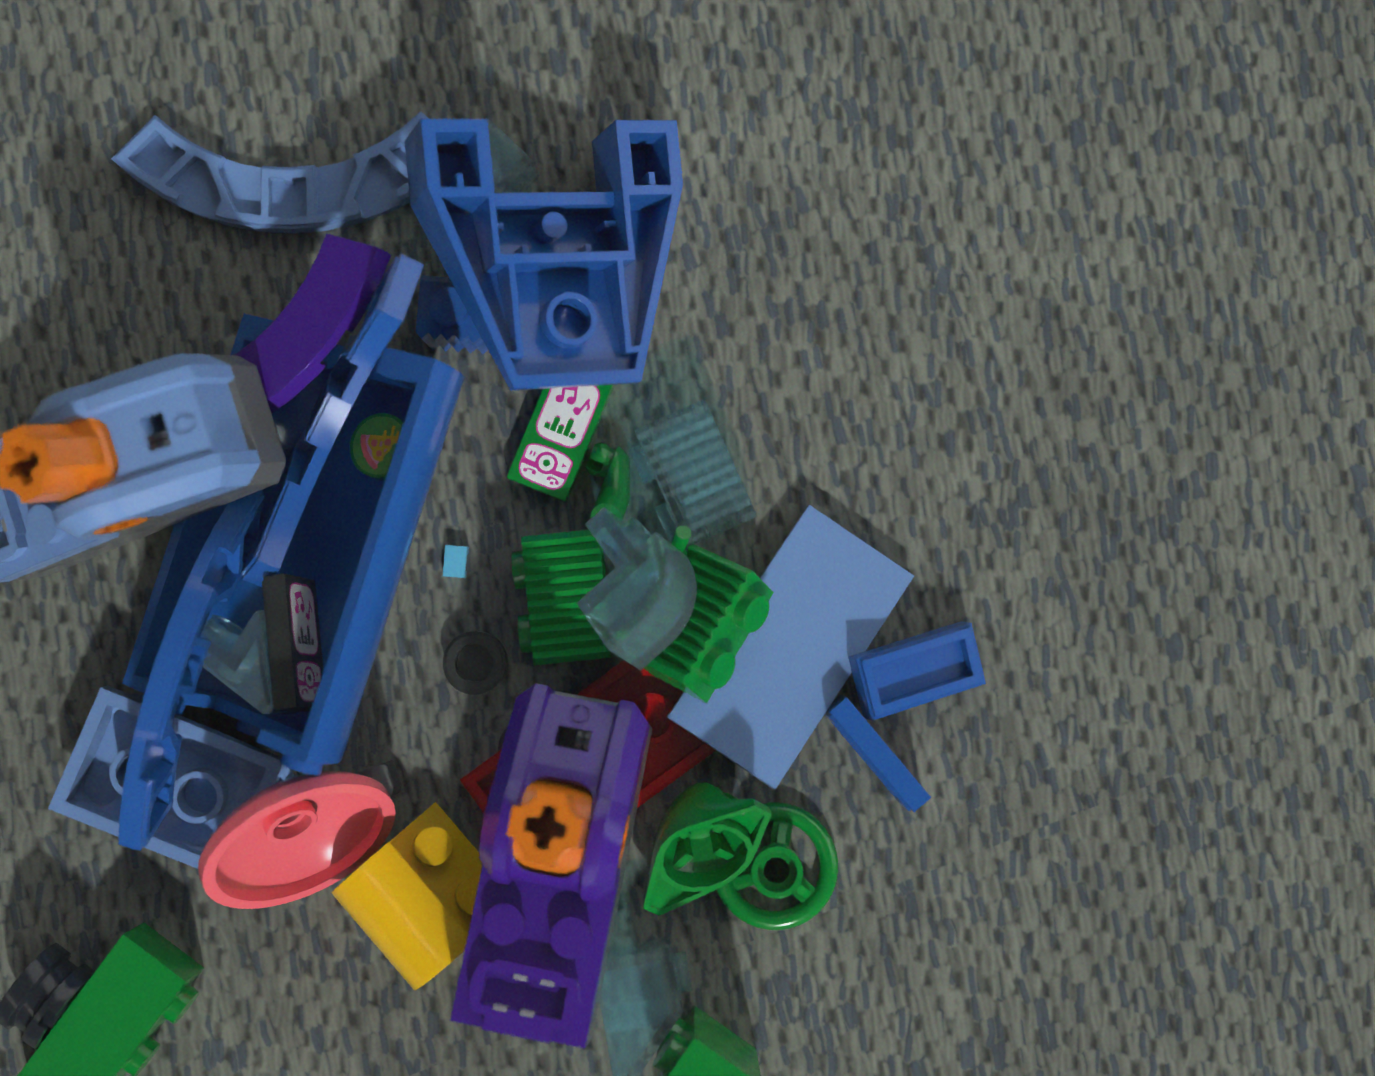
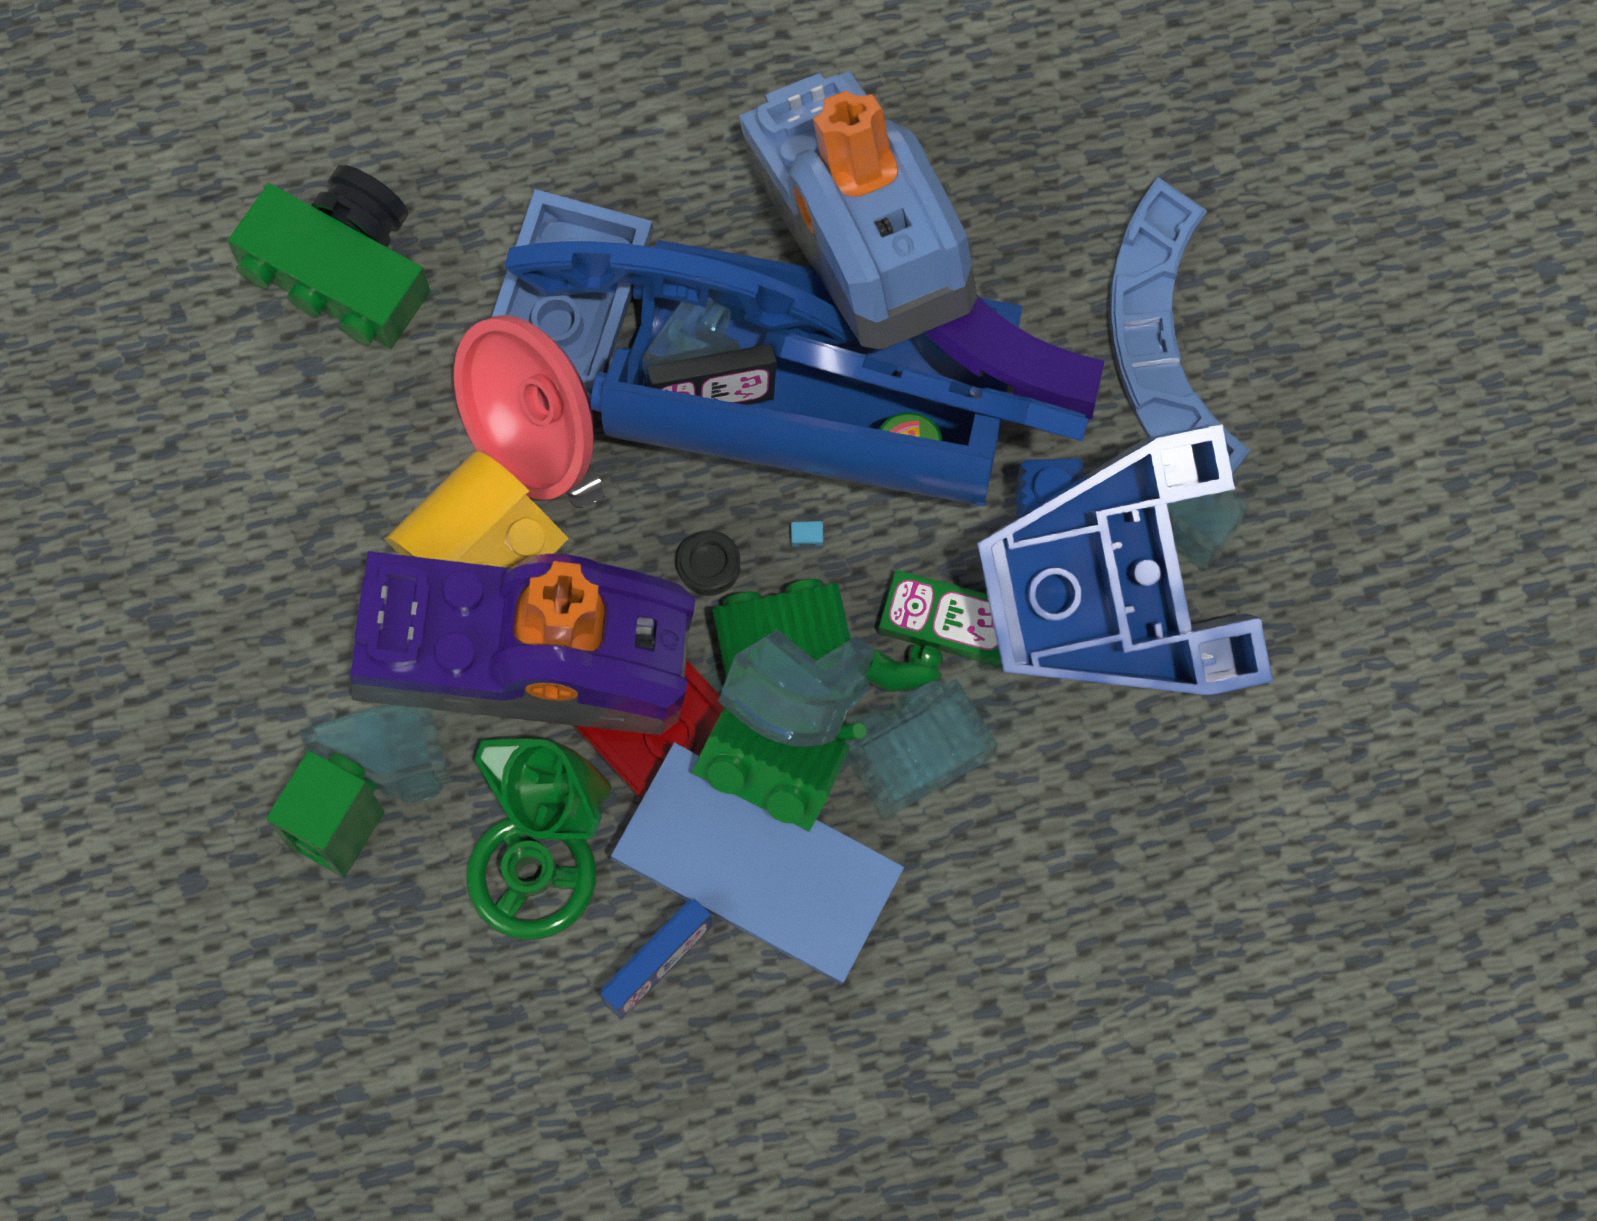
camera: 85 degrees right, 15 degrees down
blue tile [848,621,986,721] -> none

